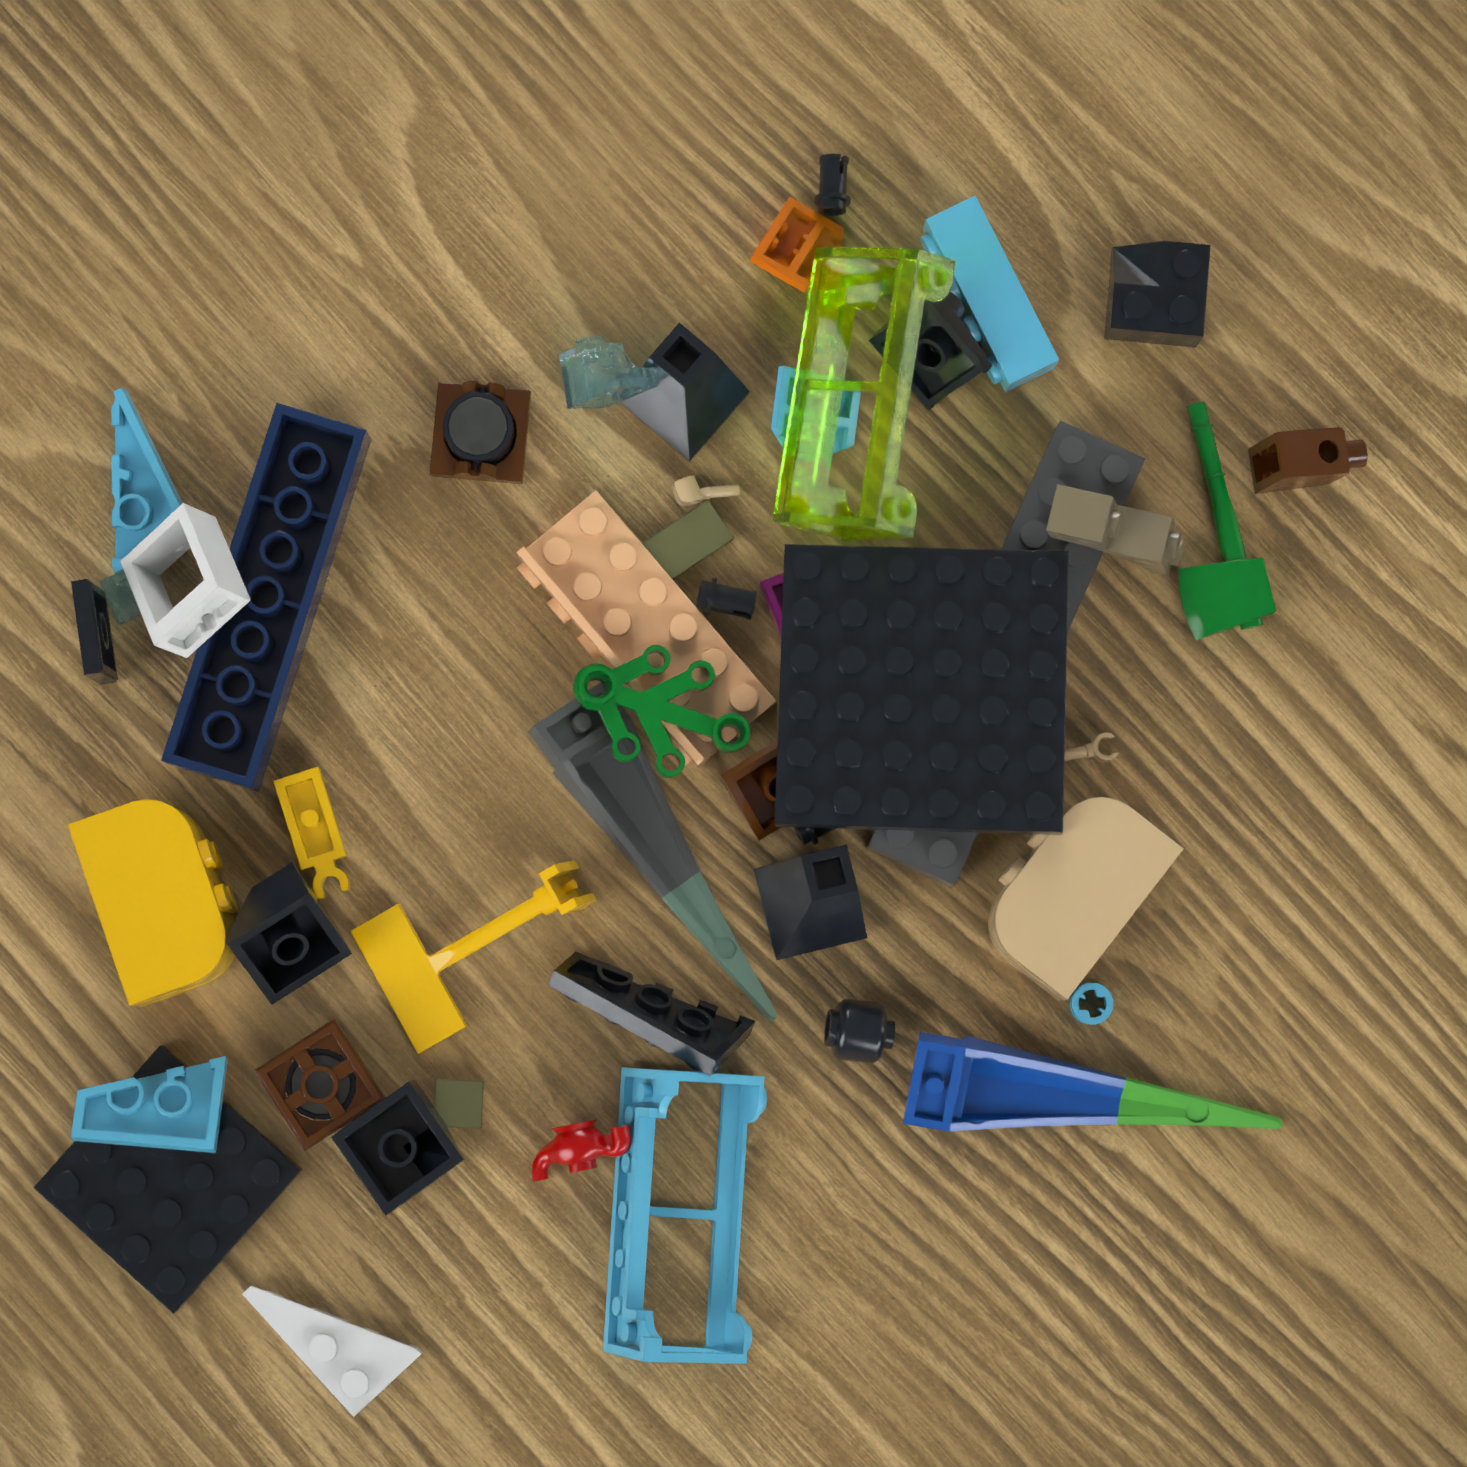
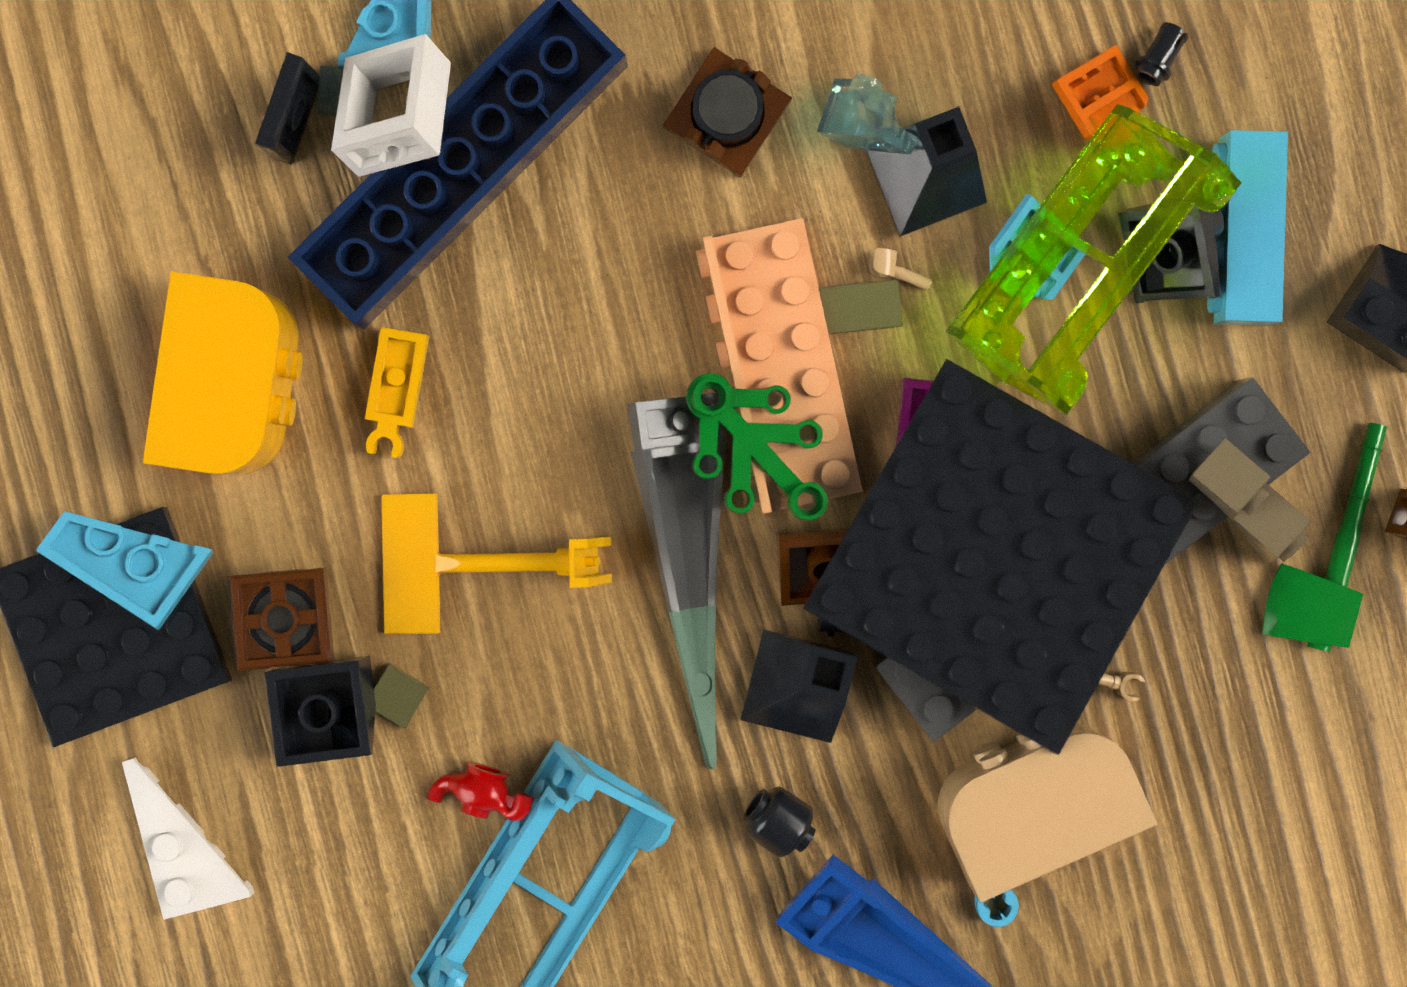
camera: 30 degrees right, 5 degrees up
black slope [225,862,352,1005] -> none
black wing [549,951,756,1076] -> none
black pin [696,578,757,620] -> none

